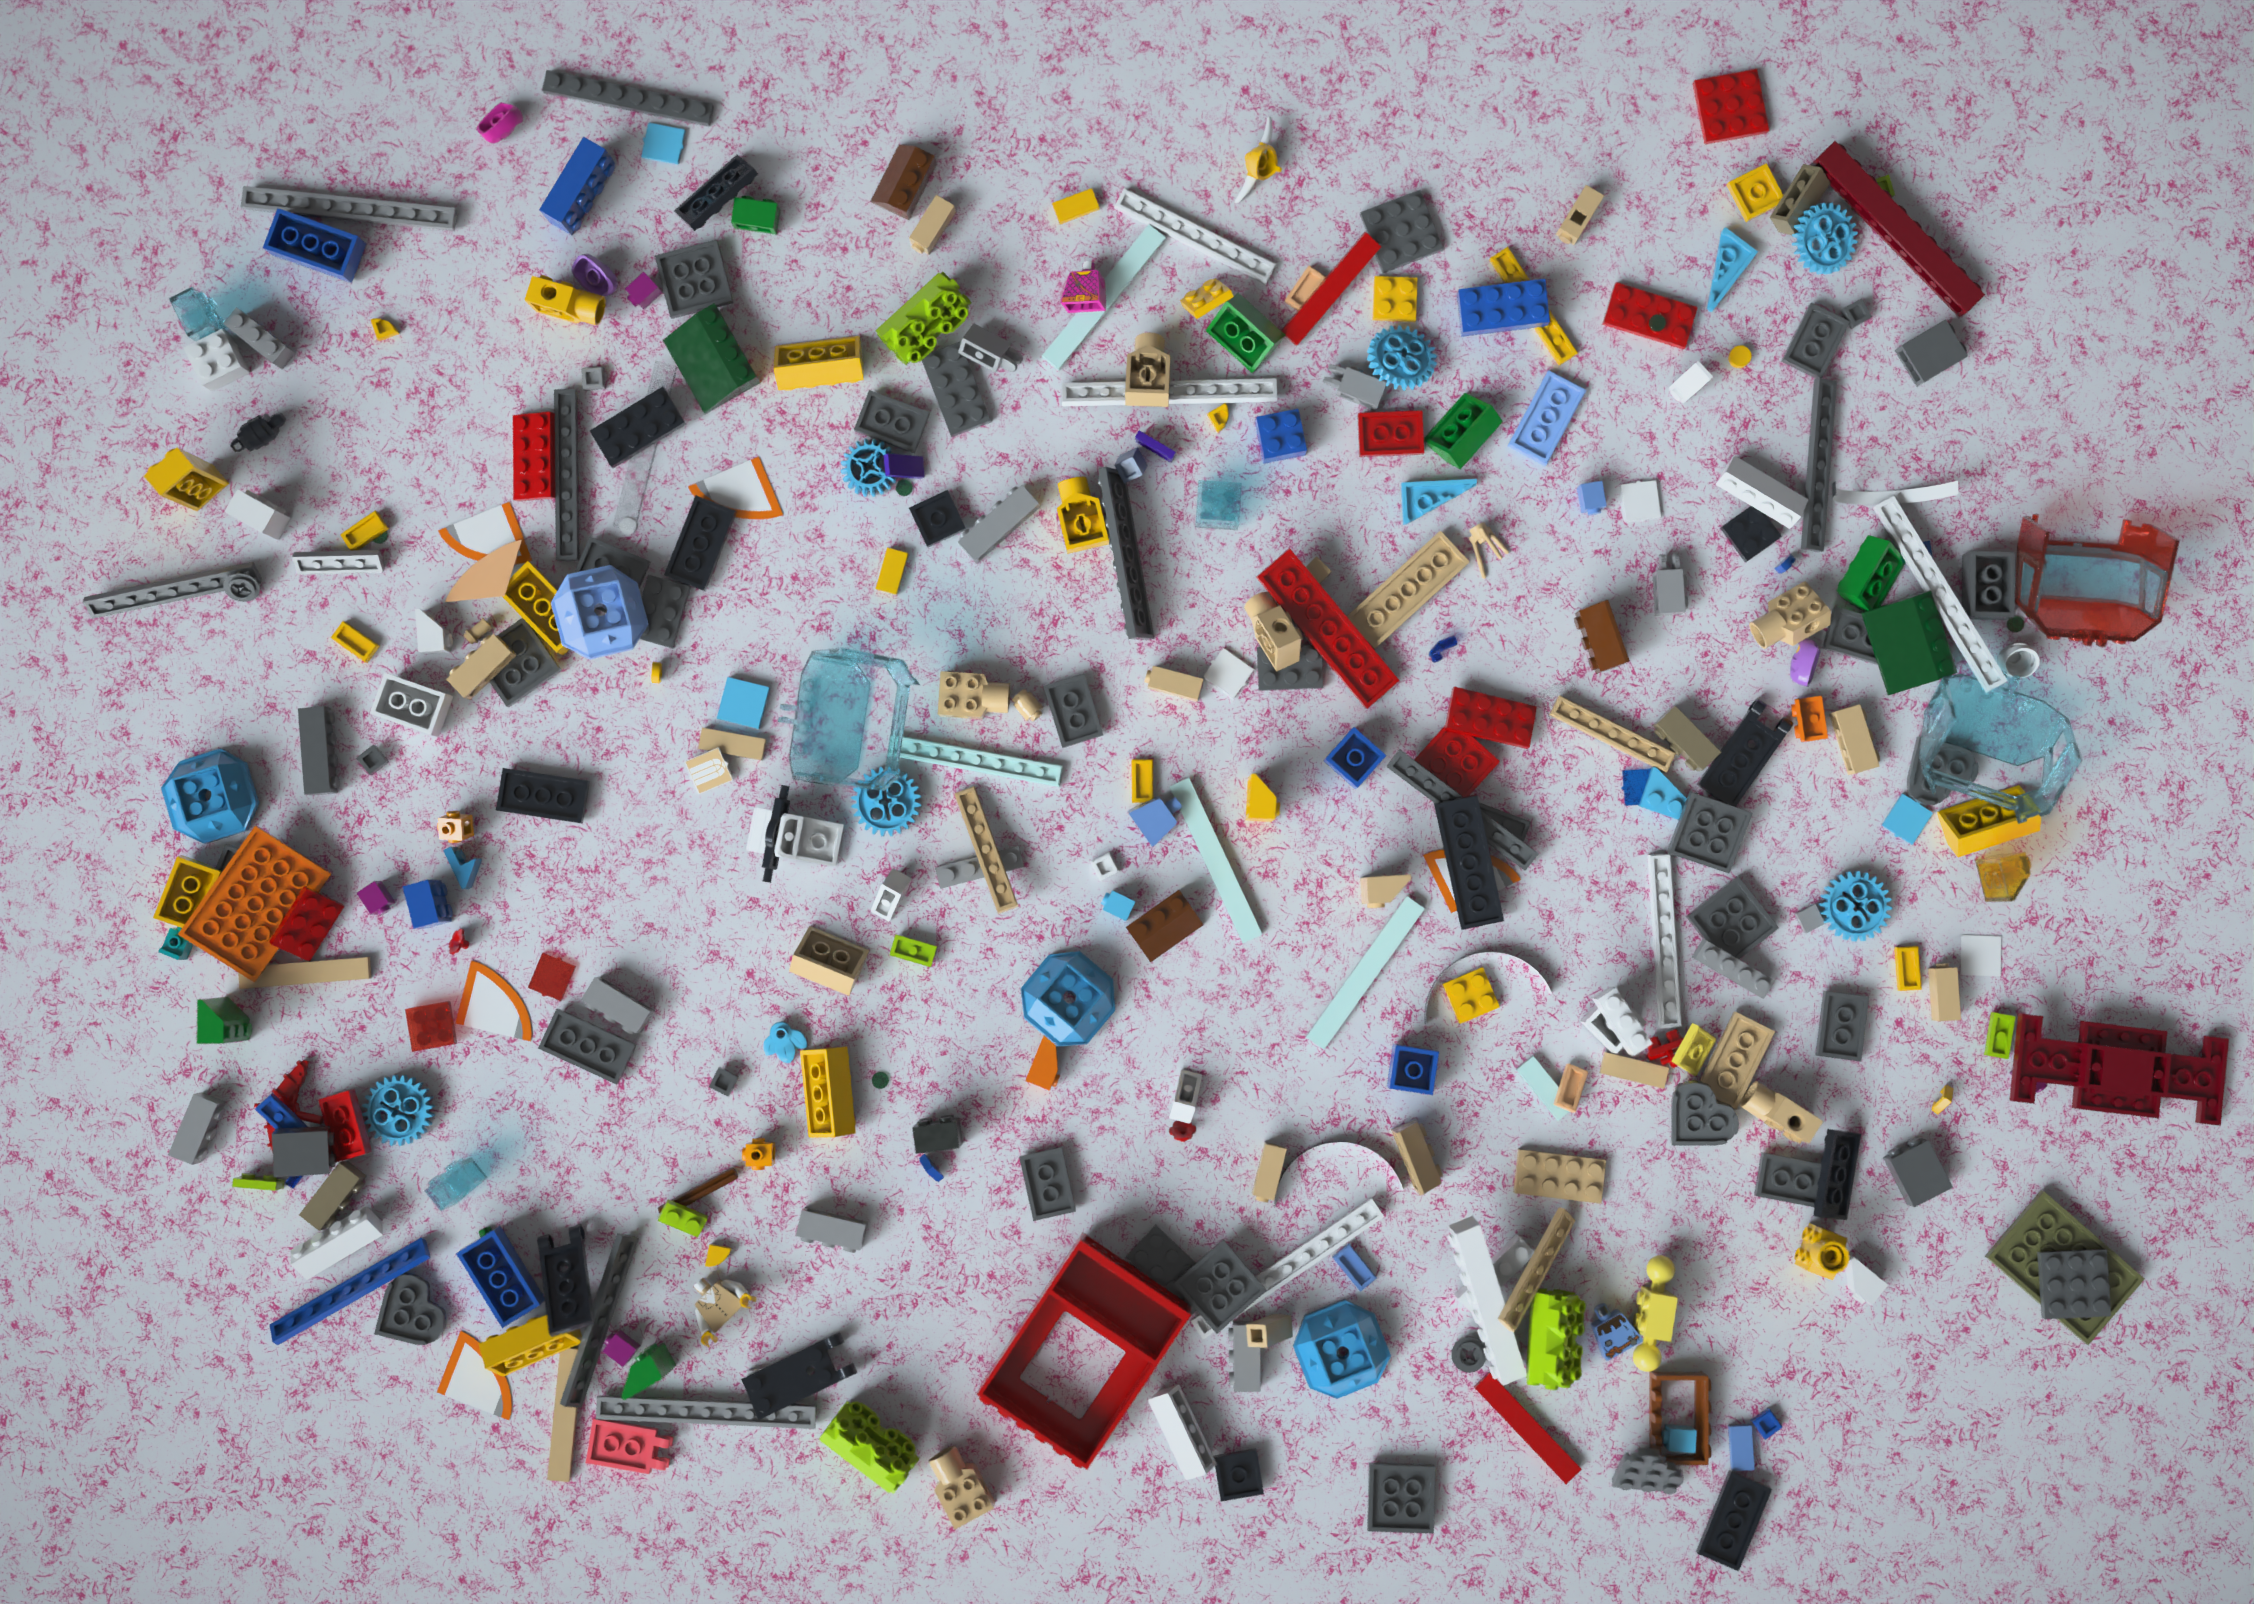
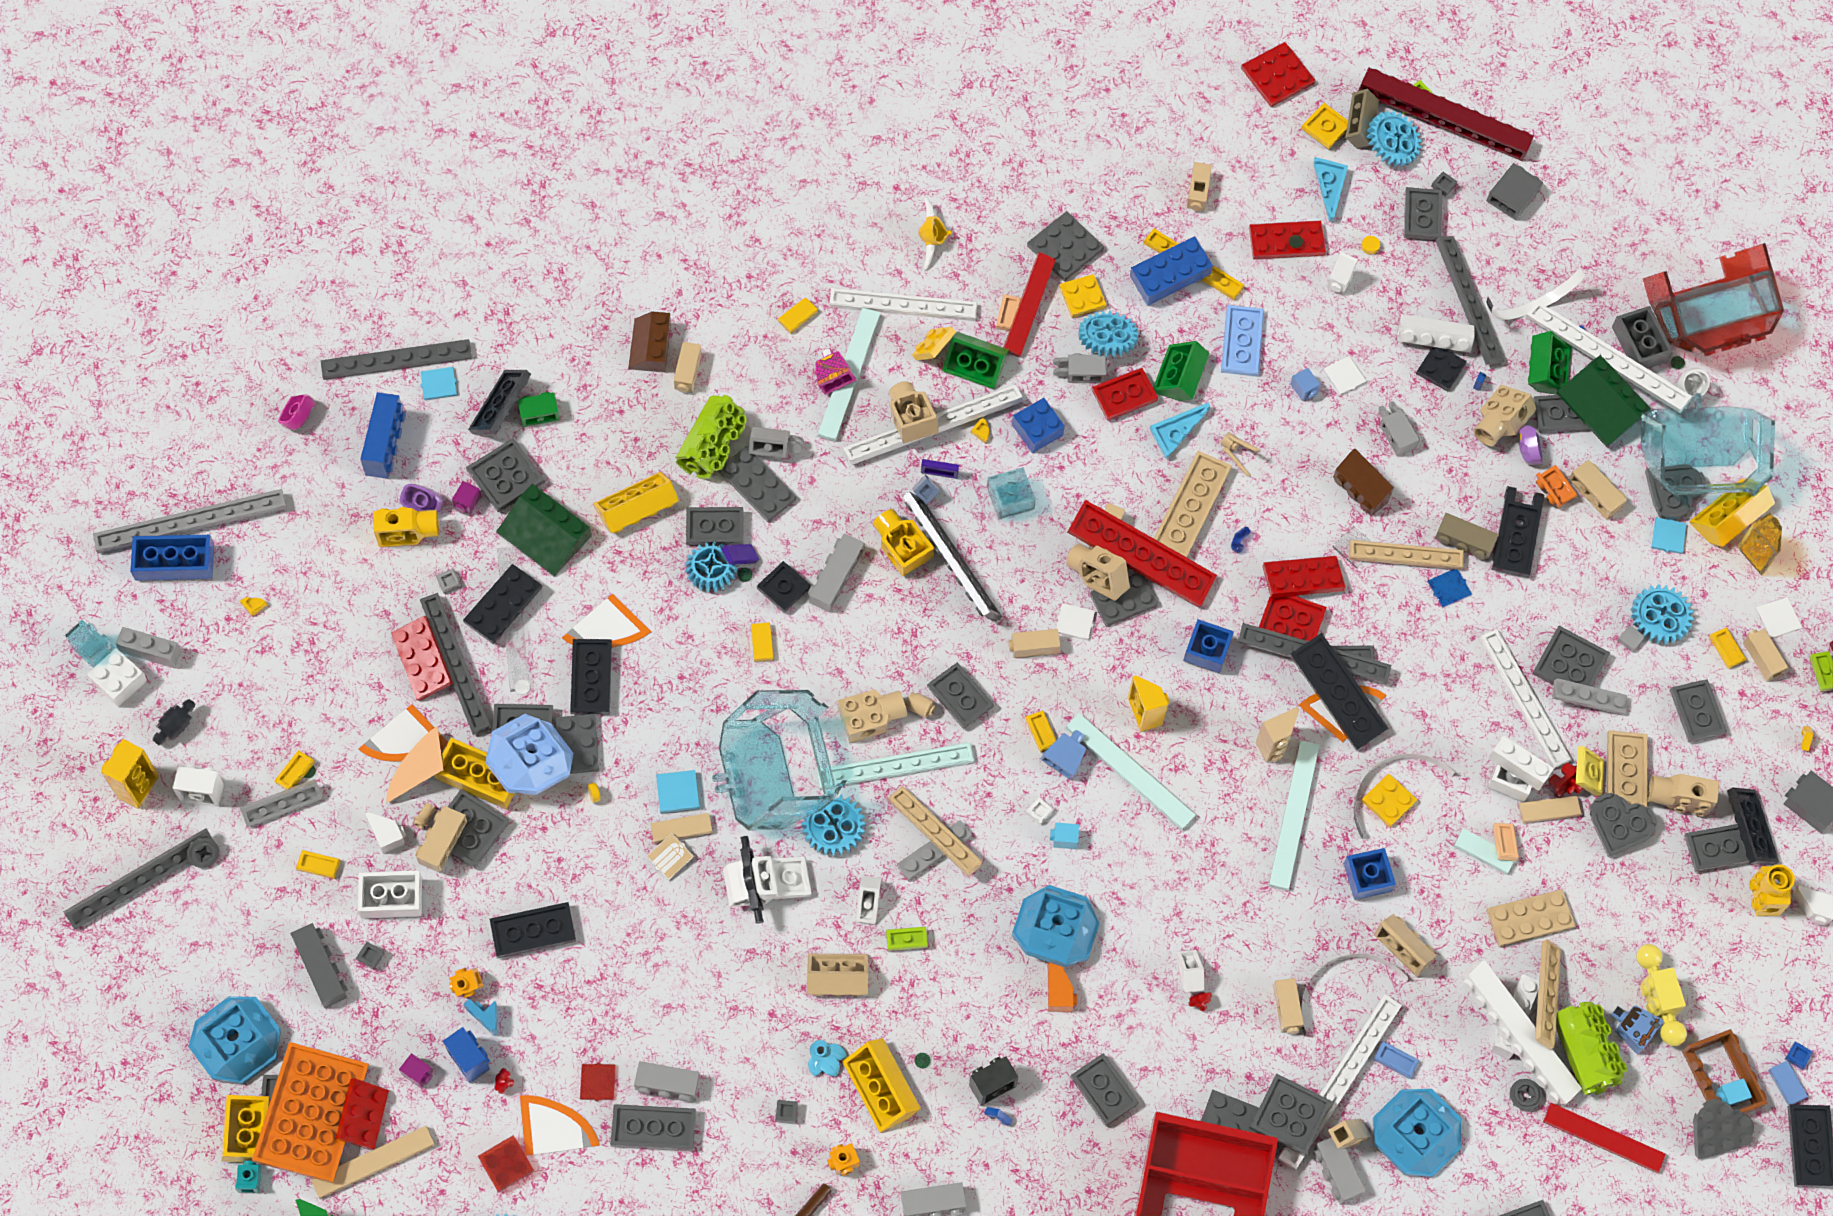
camera: 30 degrees left, 20 degrees down
reddish brown slope [1126,890,1203,962] -> none
medium azure wing [1638,767,1687,820] -> none
dark grey plate [1667,791,1753,874] -> none

